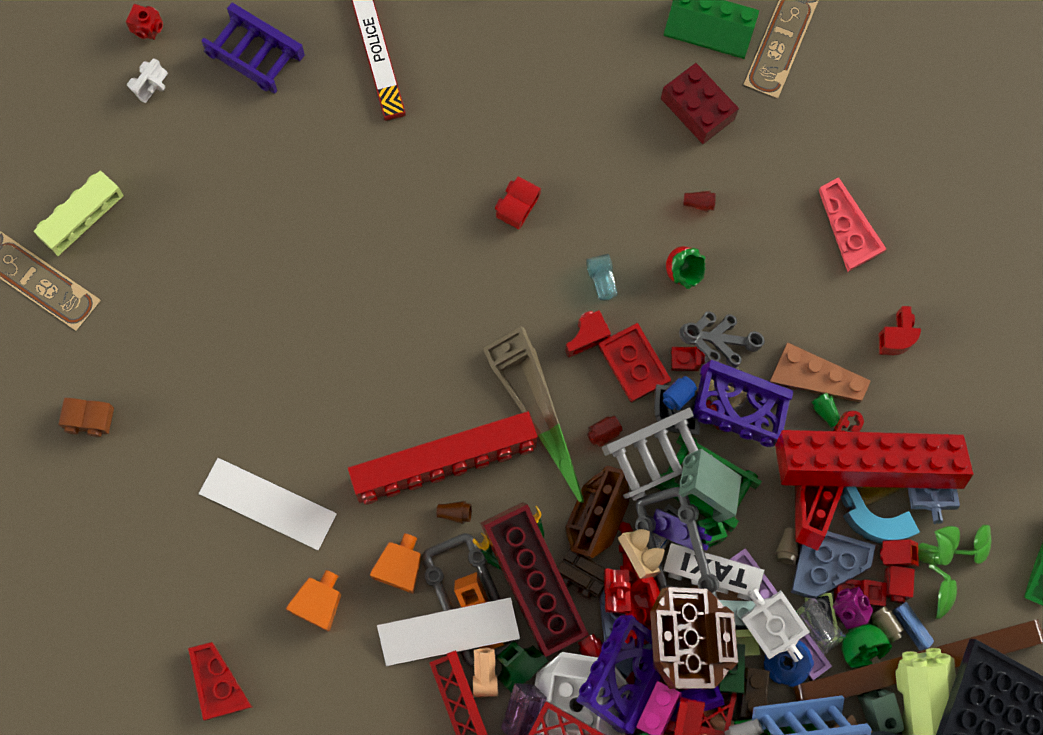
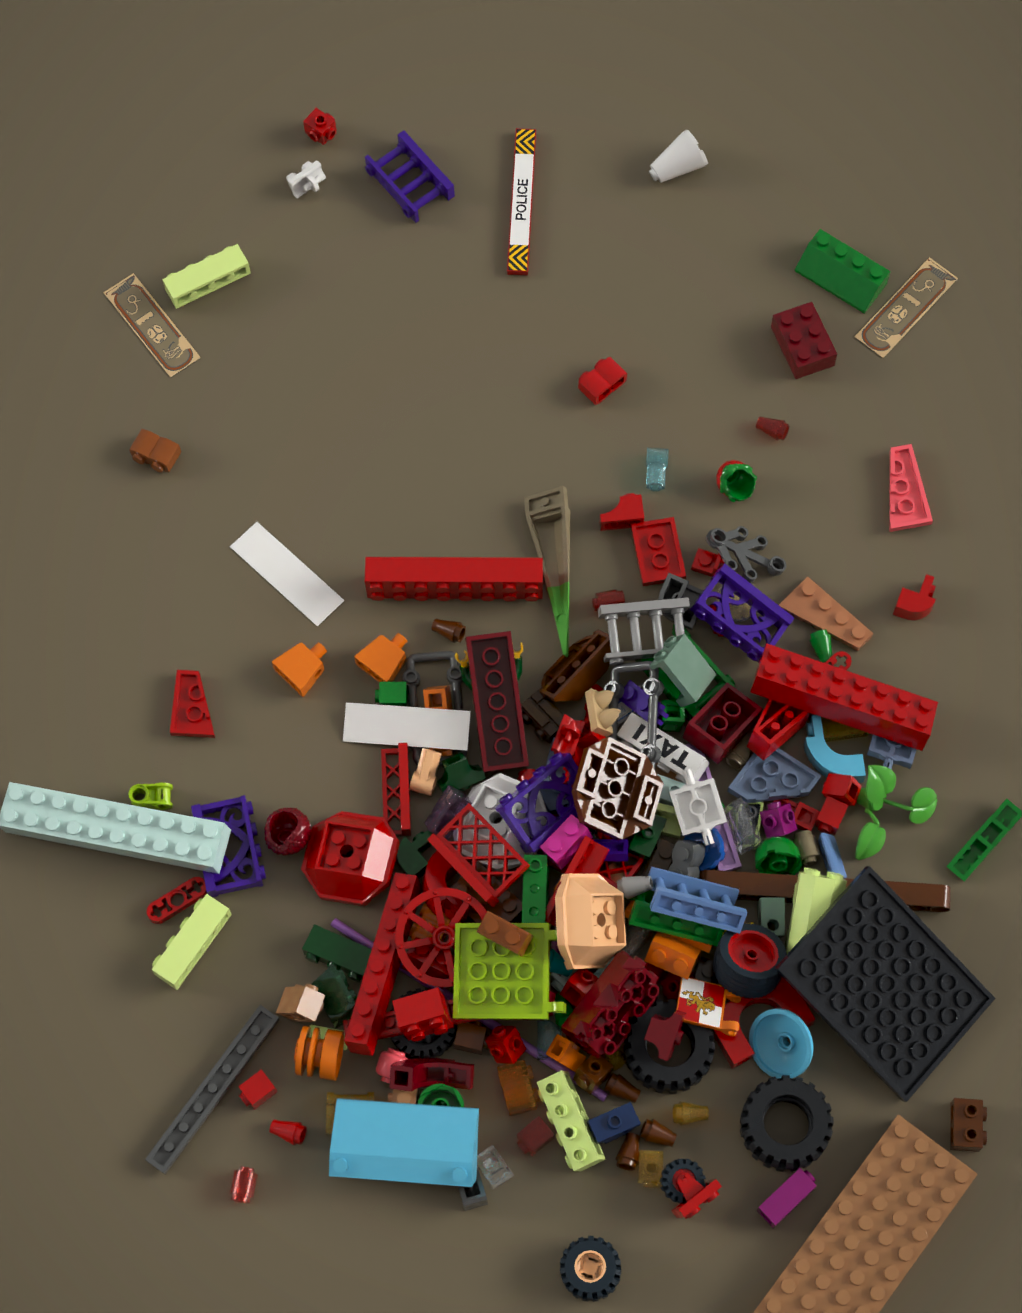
camera: 25 degrees right, 5 degrees down
blue brick [663,376,697,410] -> none
none -> green brick [375,682,407,707]
none -> dark grey brick [668,840,705,879]
none -> dark red brick [682,682,763,764]

